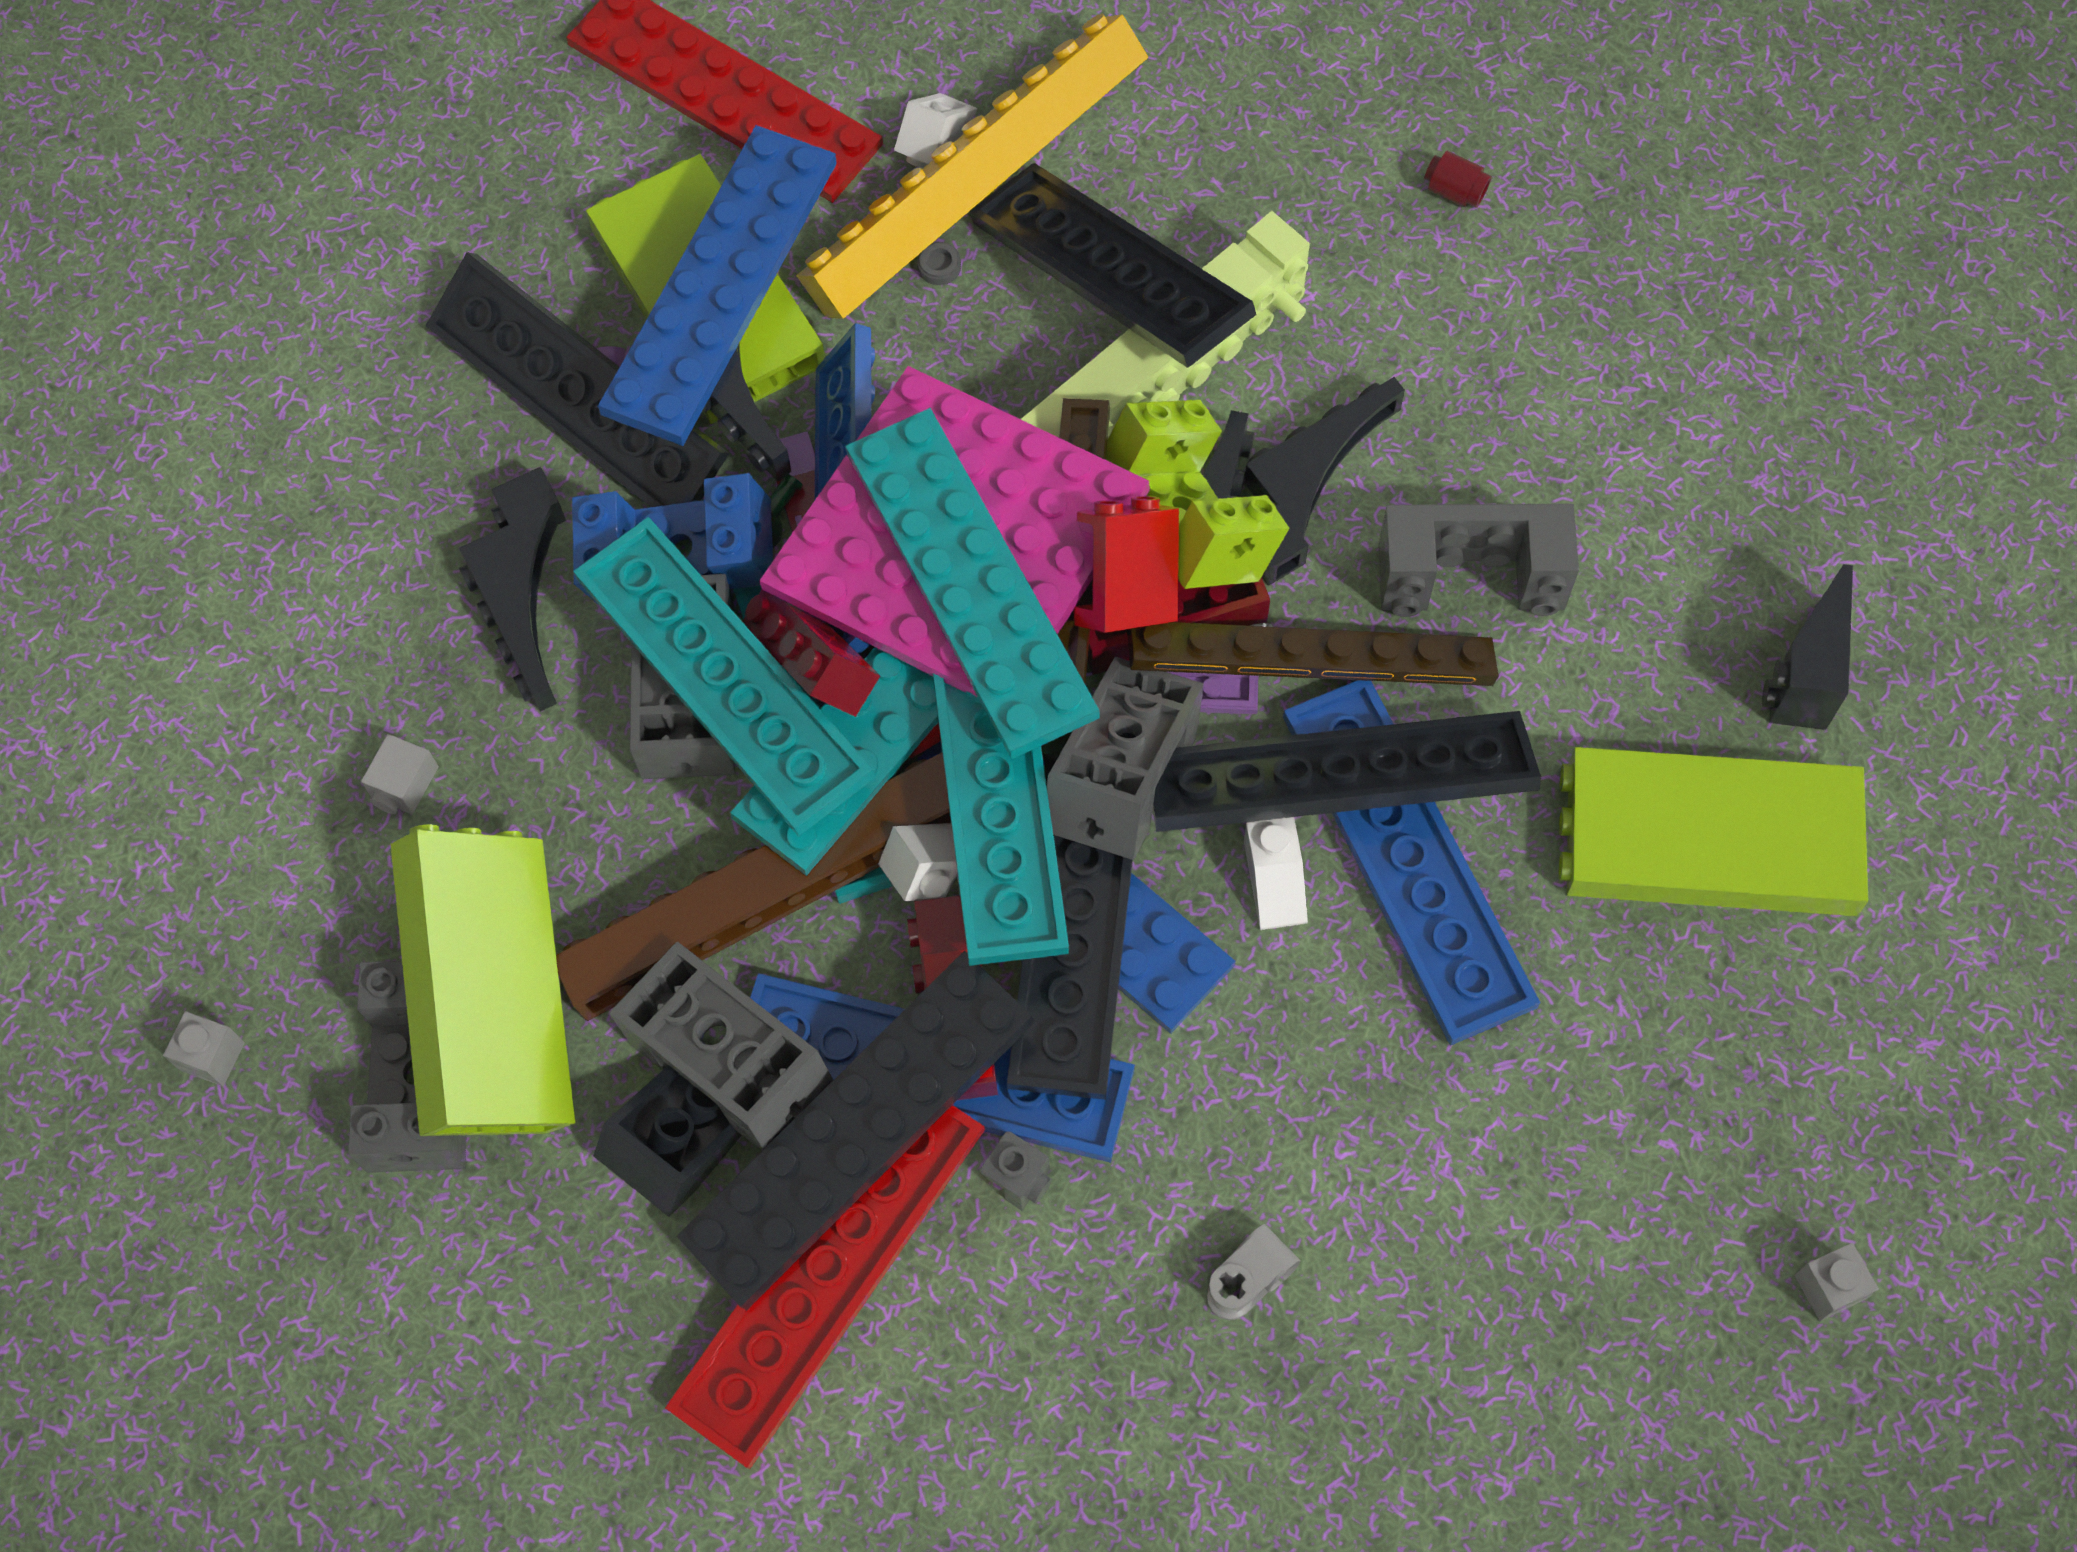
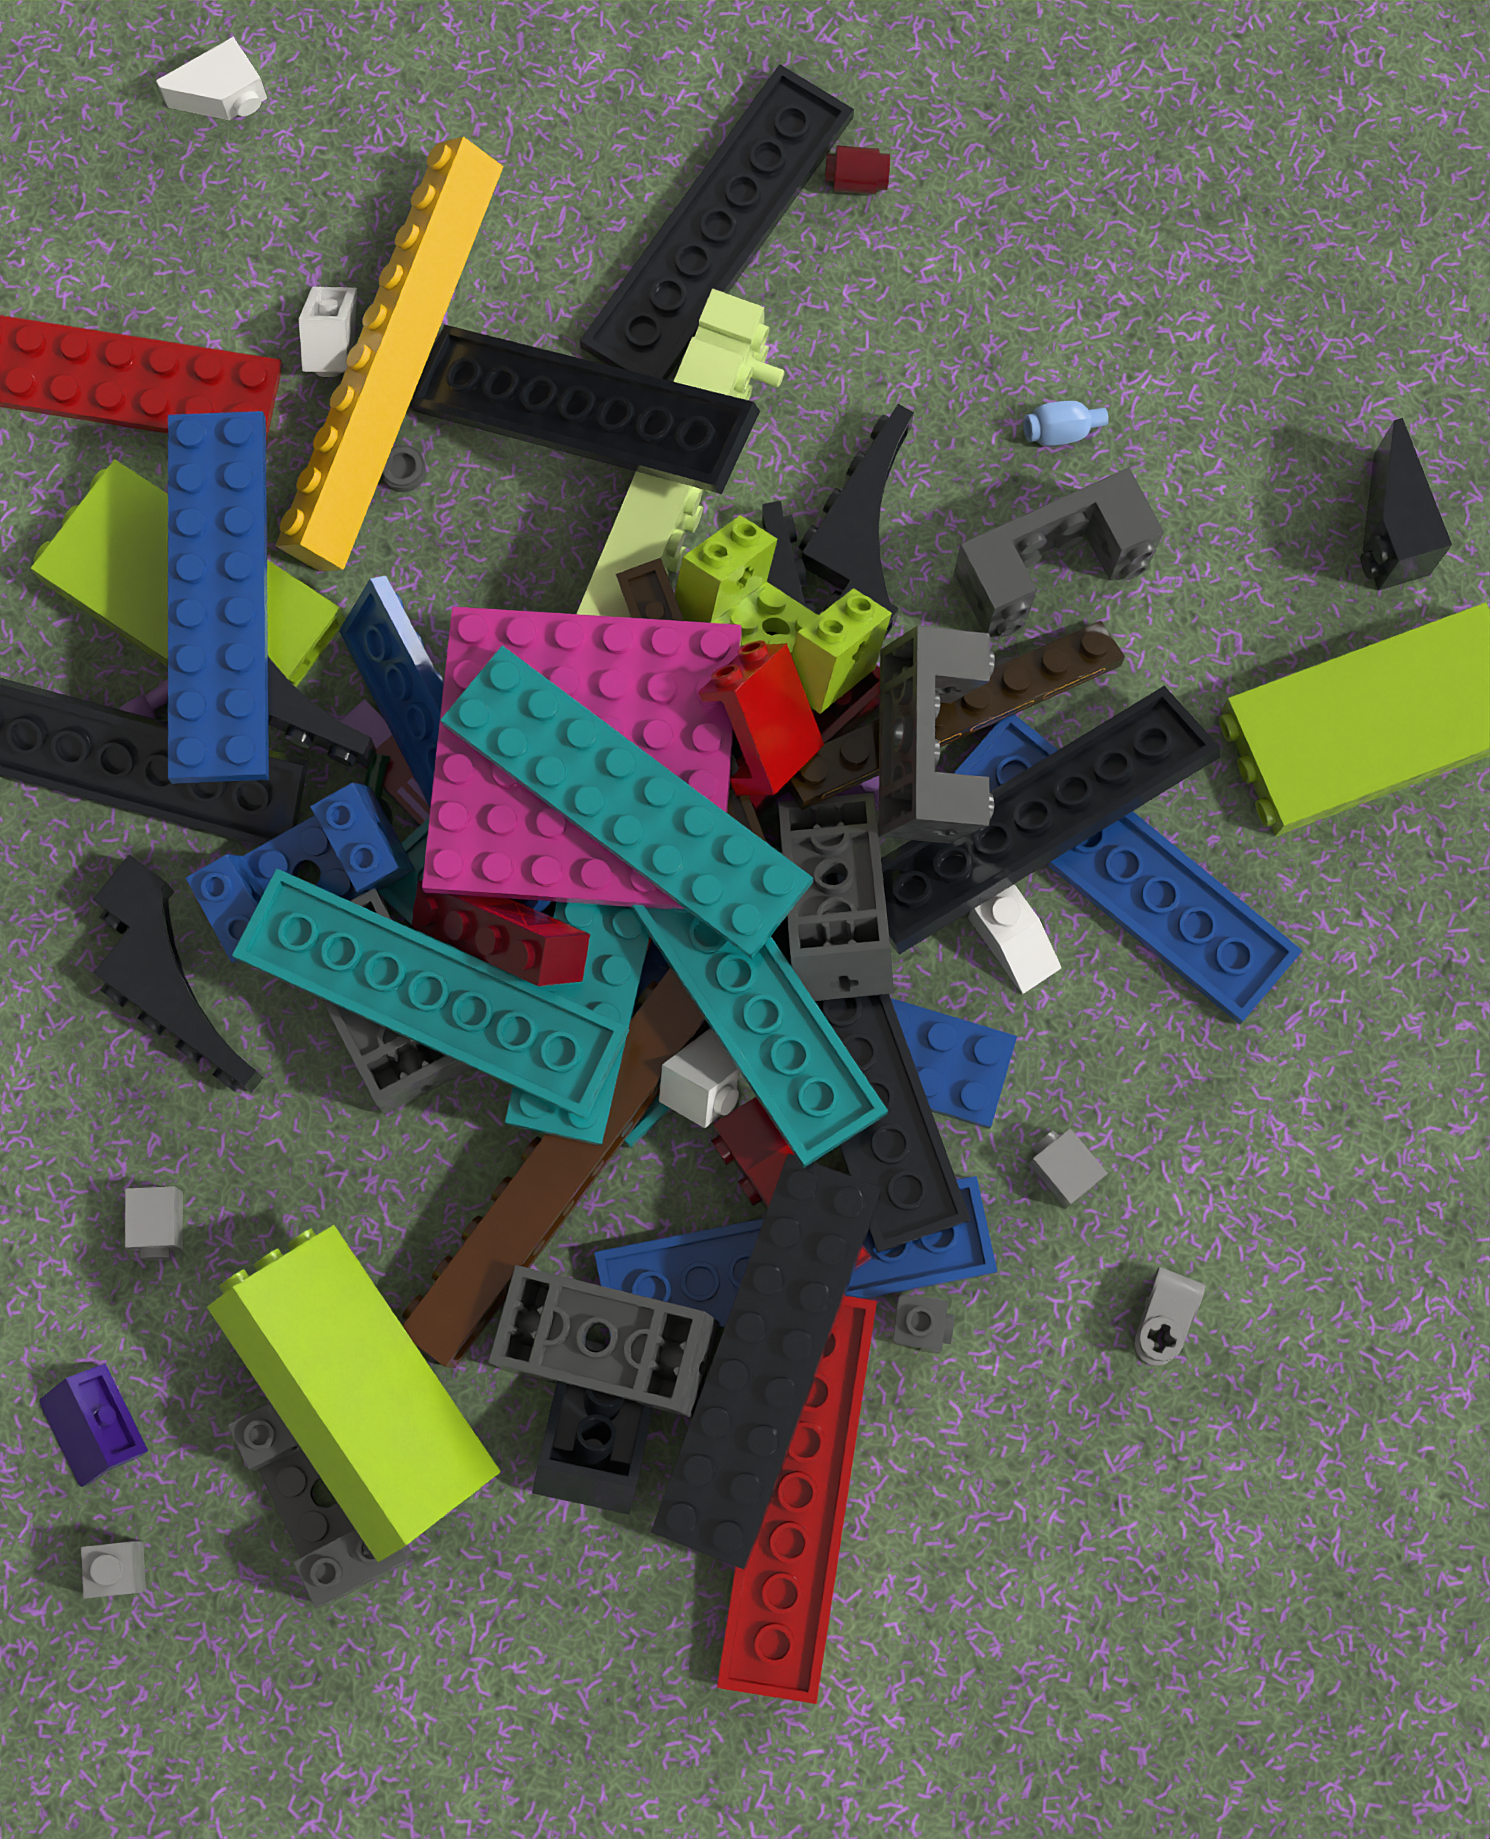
camera: 30 degrees left, 10 degrees up
none -> dark purple panel [39,1363,148,1487]
none -> black plate [580,64,854,380]
none -> dark grey plate [878,625,995,843]
none -> light blue plant [1023,401,1108,447]
none -> light grey brick [1029,1128,1108,1209]

